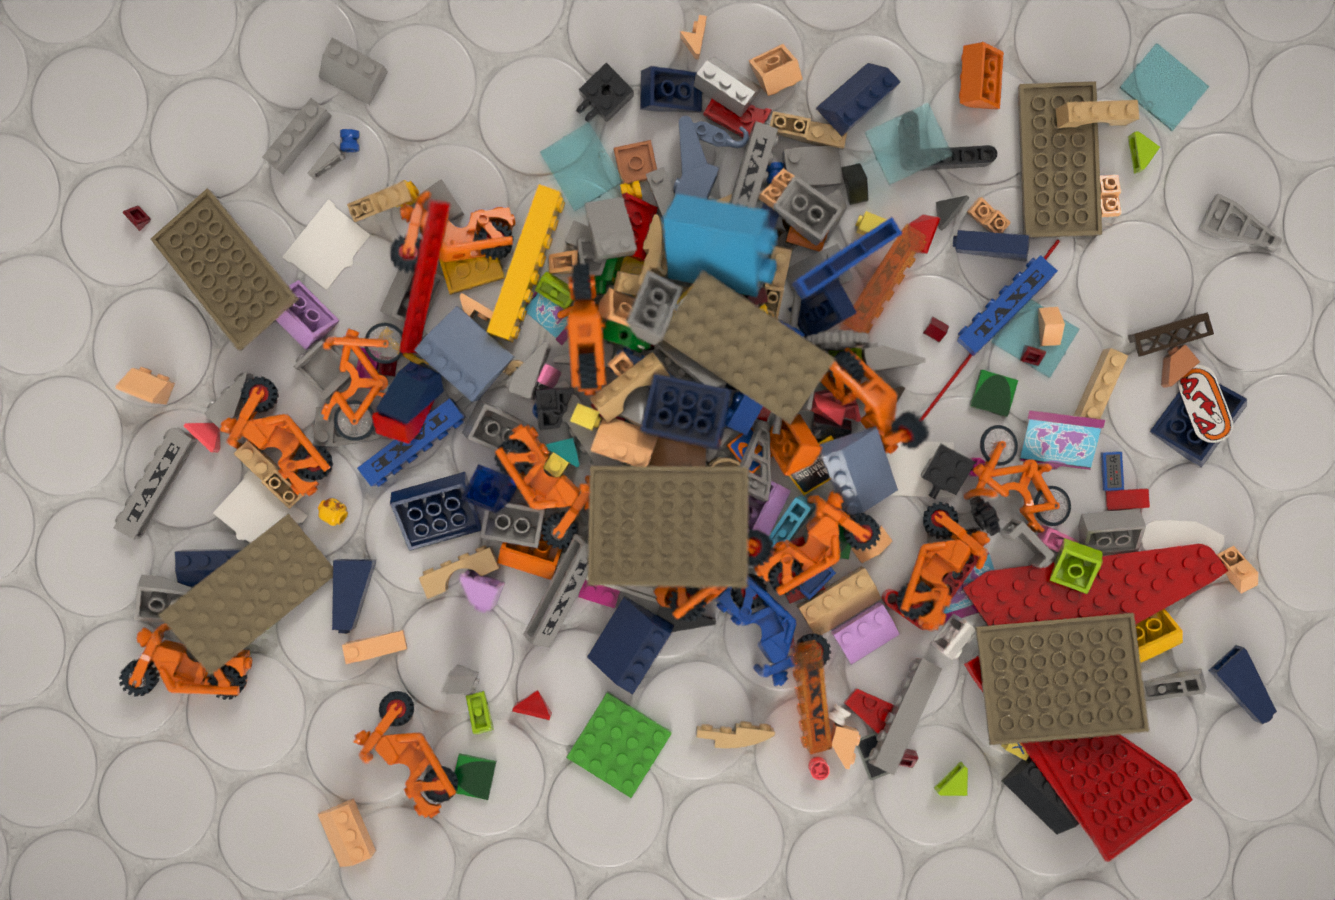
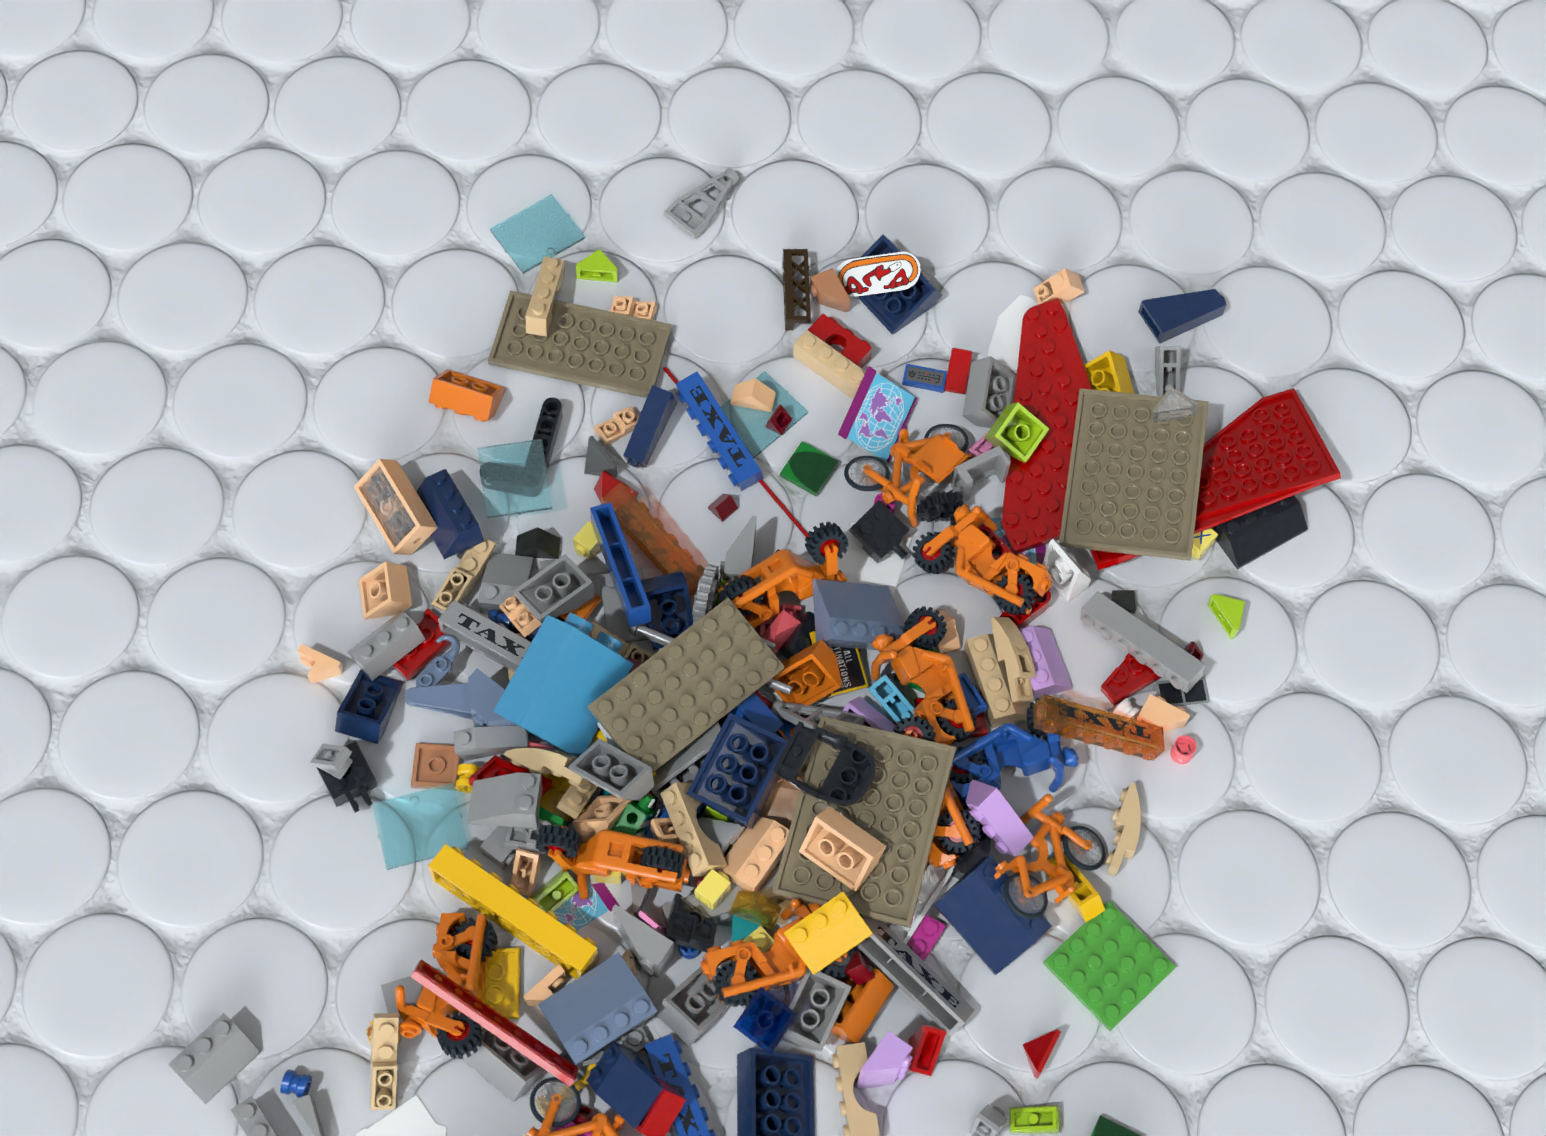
camera: 80 degrees left, 25 degrees down
none -> light grey slope [310,744,352,779]
none -> brick [354,459,438,555]
none -> clear yellow slope [730,891,782,930]
none -> black slope [773,721,875,807]
none -> yellow slope [784,892,873,975]
none -> light nougat slope [799,806,886,892]
none -> red arch [808,313,872,368]
none -> dark red slope [844,952,875,985]
none -> orange piece [908,433,969,484]
none -> red slope [908,1024,947,1076]
none -> lavender slope [966,780,1034,857]
none -> tan slope [990,617,1036,703]
none -> piece [994,794,1105,919]
none -> yellow slope [1048,851,1105,922]
none -> pearl dark grey tile [1111,590,1136,613]
none -> clear slope [1153,387,1197,422]

